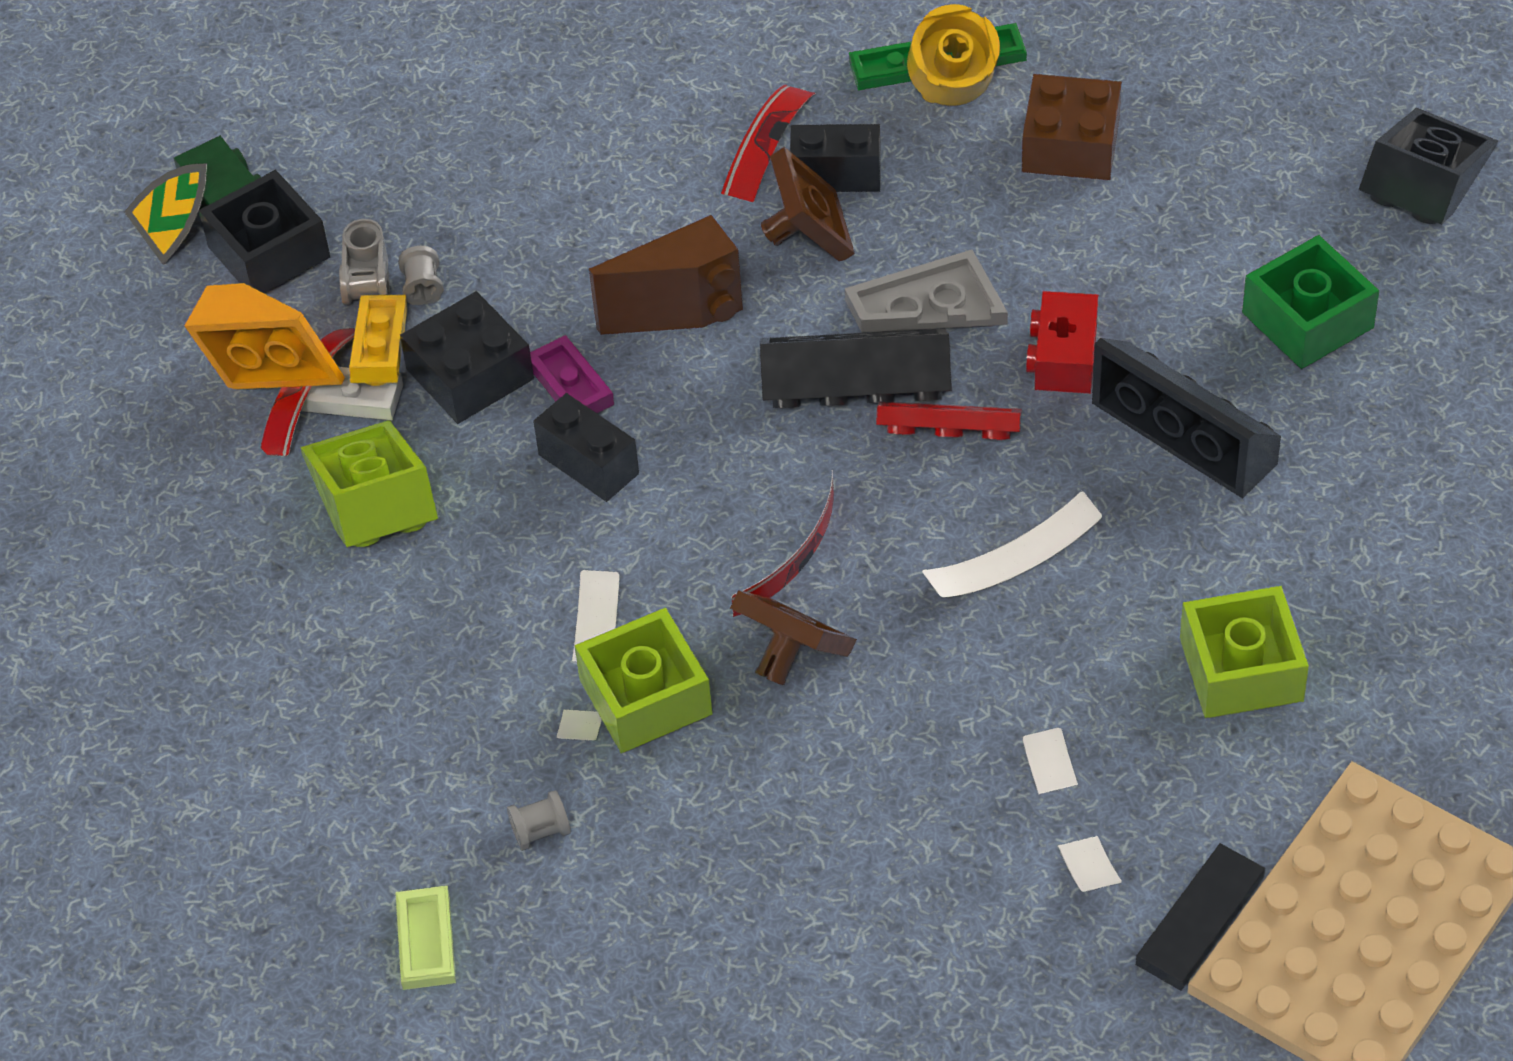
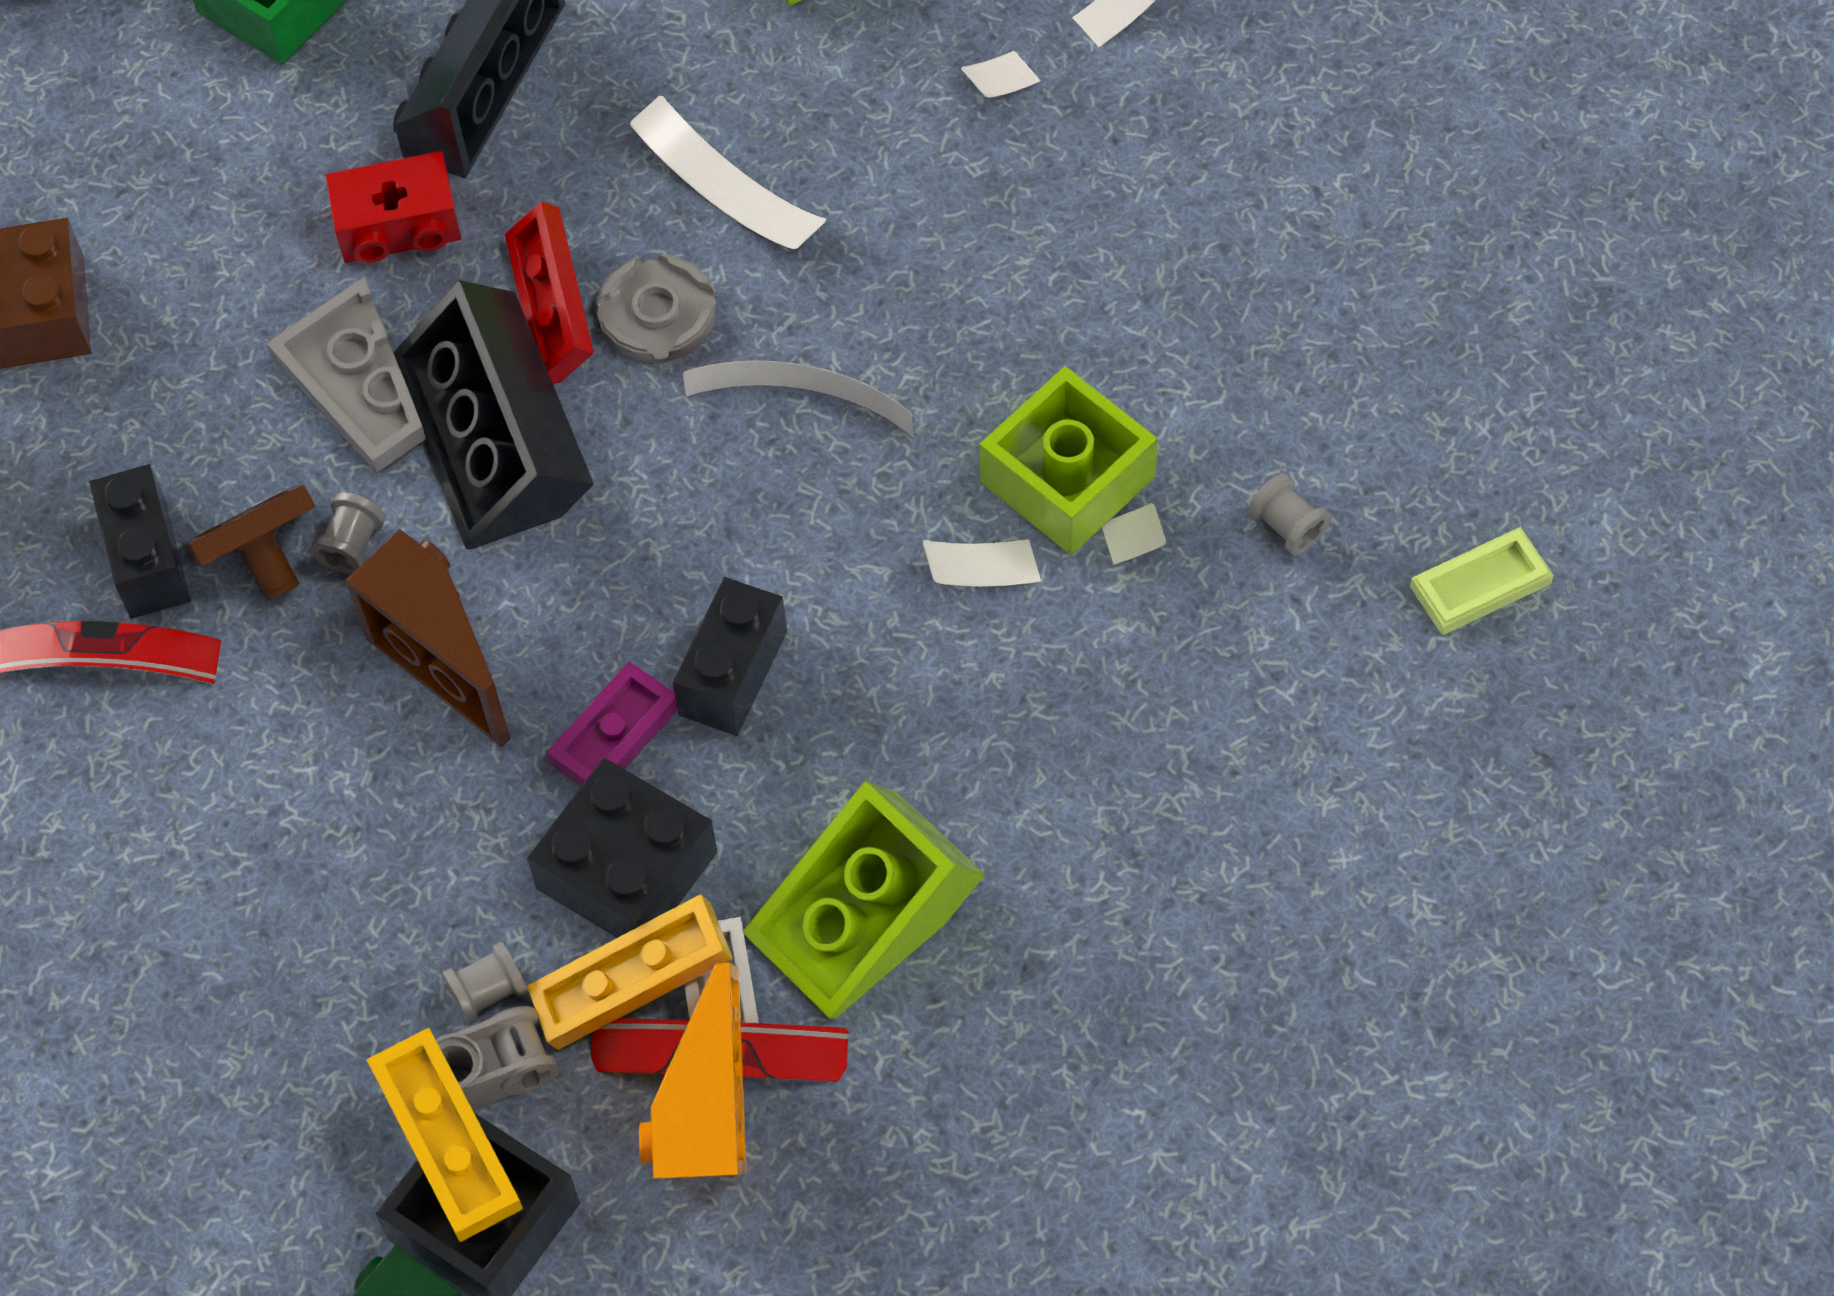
camera: 110 degrees left, 10 degrees up
reddish brown tile [730,590,857,685] -> none
none -> light grey bush [309,492,386,574]
none -> yellow plate [366,1028,523,1242]
none -> light grey tile [597,255,717,363]

